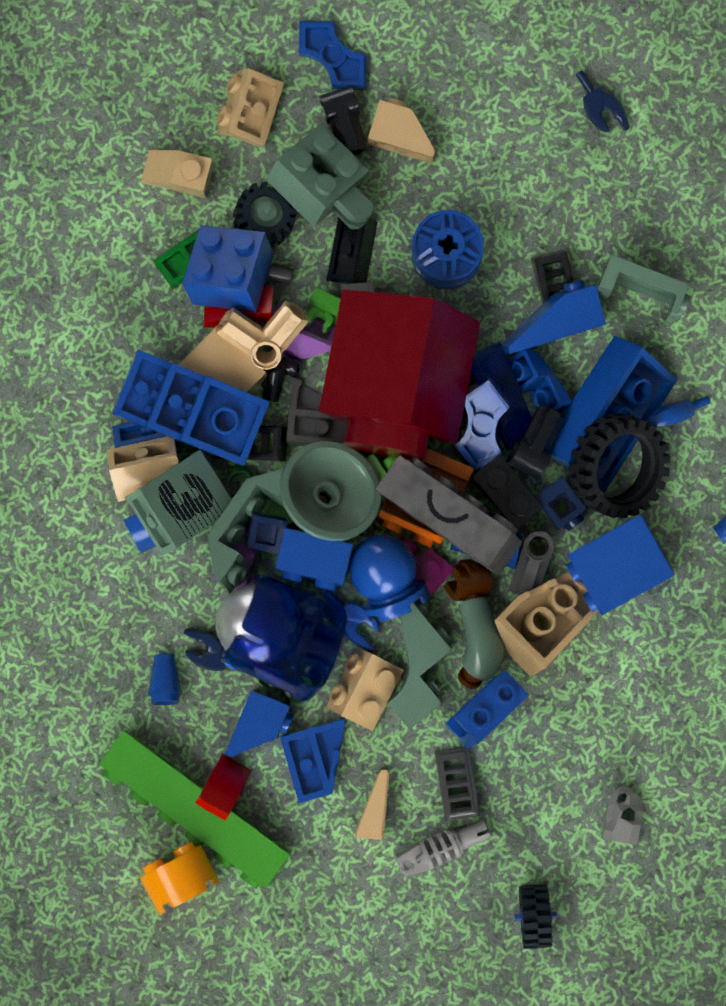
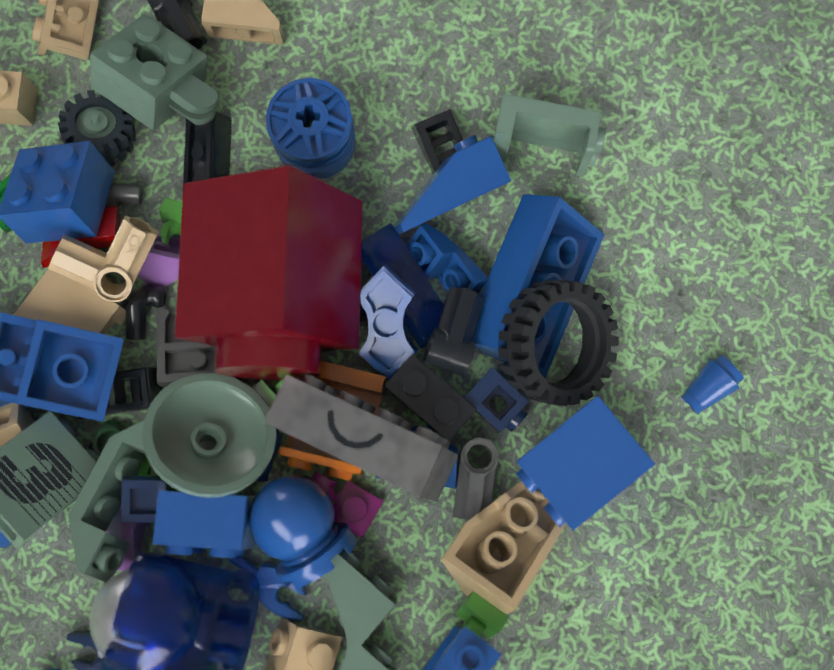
camera: 10 degrees left, 5 degrees down
sand green piece [443,559,504,689] -> none
blue hand [648,396,711,427] -> none
none -> bright green tile [454,591,509,638]

